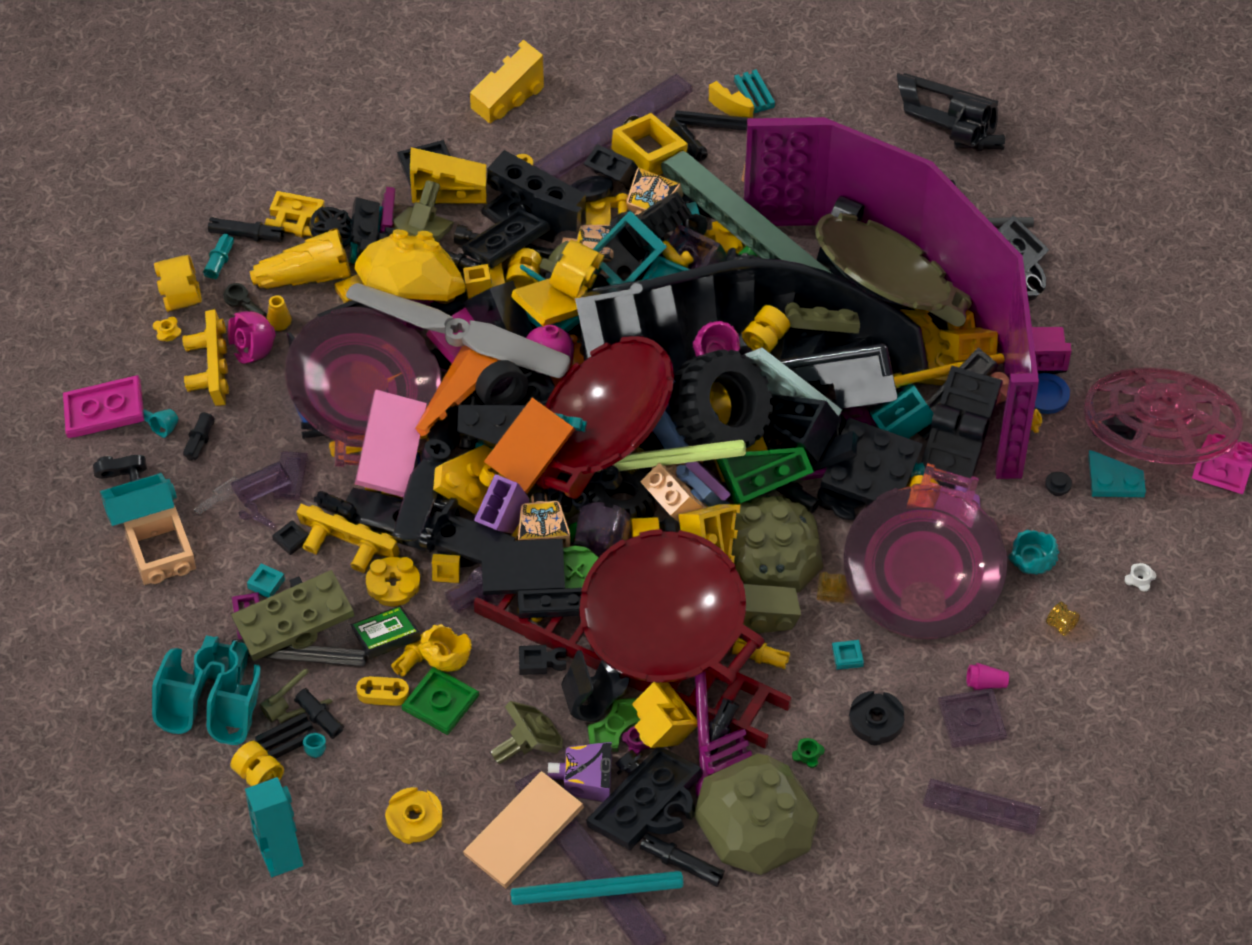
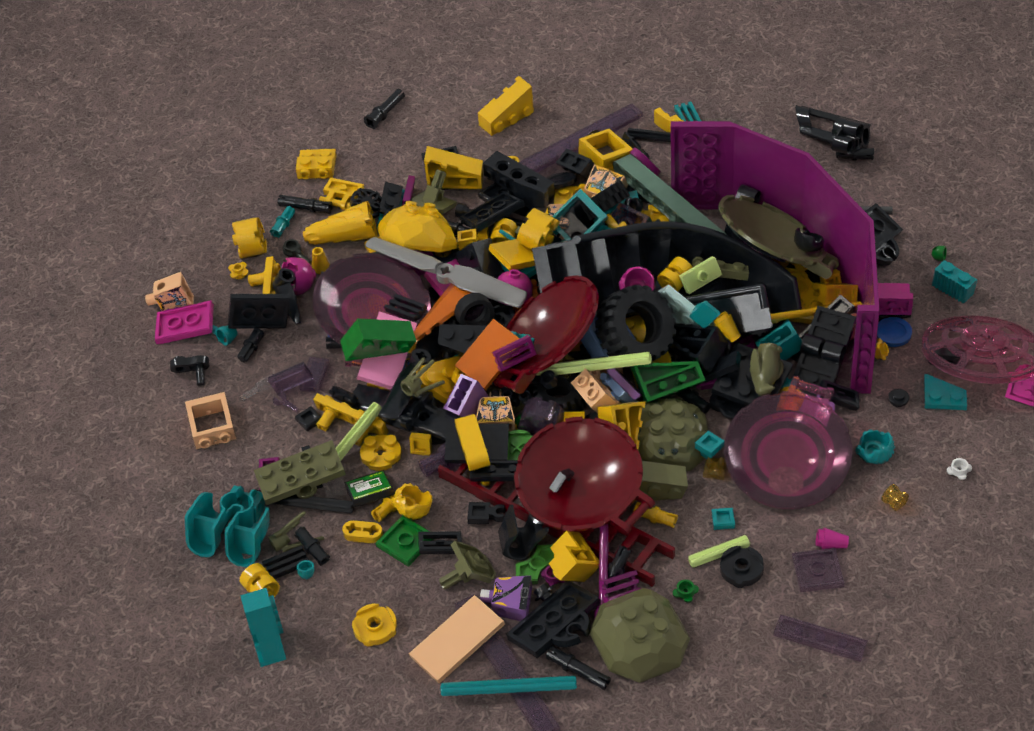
camera: 10 degrees right, 5 degrees down
teal window [100,473,177,526] -> none
teal plate [247,563,285,598] -> none
none -> light nougat torso [145,272,194,311]
none -> black tile [227,294,290,329]
none -> black piece [272,268,301,324]
none -> yellow plate [296,149,336,179]
none -> yellowish green axle [336,402,382,461]
none -> green wedge [340,318,416,361]
none -> black pin [364,89,405,129]
none -> black tile [384,294,427,323]
none -> olive plant [400,357,445,397]
none -> black tile [418,531,462,554]
none -> yellow beam [454,414,490,471]
none -> magenta tile [492,335,537,372]
none -> tile [549,468,575,493]
none -> magenta tile [630,147,661,176]
none -> yellowish green plate [679,256,722,294]
none -> yellowish green axle [688,535,750,568]
none -> teal slope [689,301,720,328]
none -> teal tile [695,431,725,460]
none -> yellow cone [713,311,741,343]
none -> olive animal [750,343,784,397]
none -> black hair [794,228,824,252]
none -> black tile [819,379,860,411]
none -> green hinge [931,246,947,261]
none -> teal brick [932,260,977,303]

